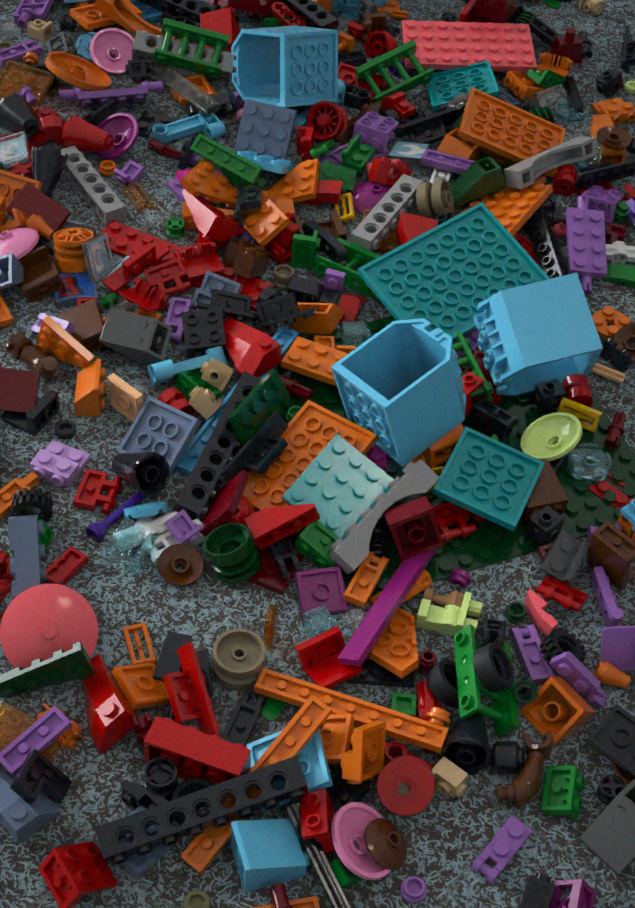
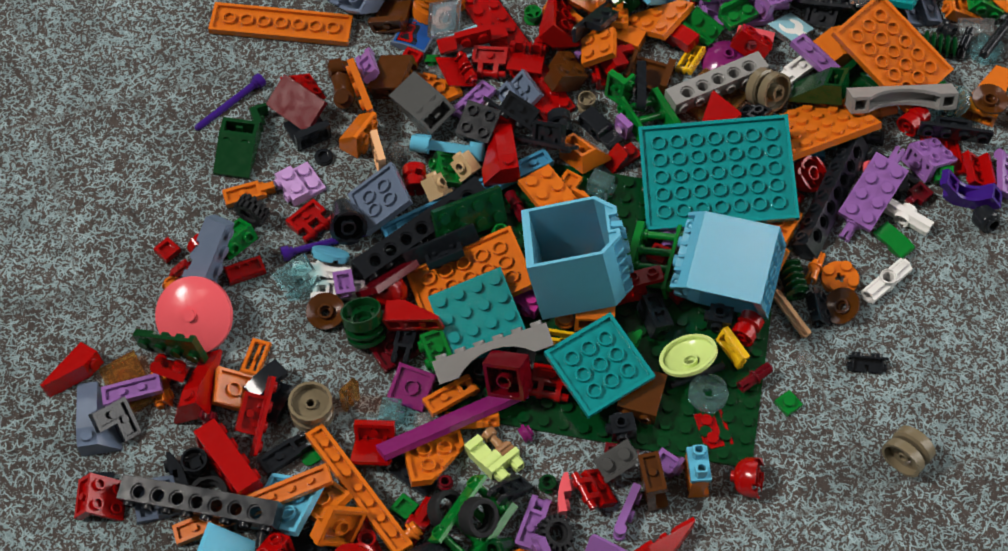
camera: 35 degrees right, 10 degrees up
none -> red plate [150,353,190,383]
none -> black axle [955,26,975,59]

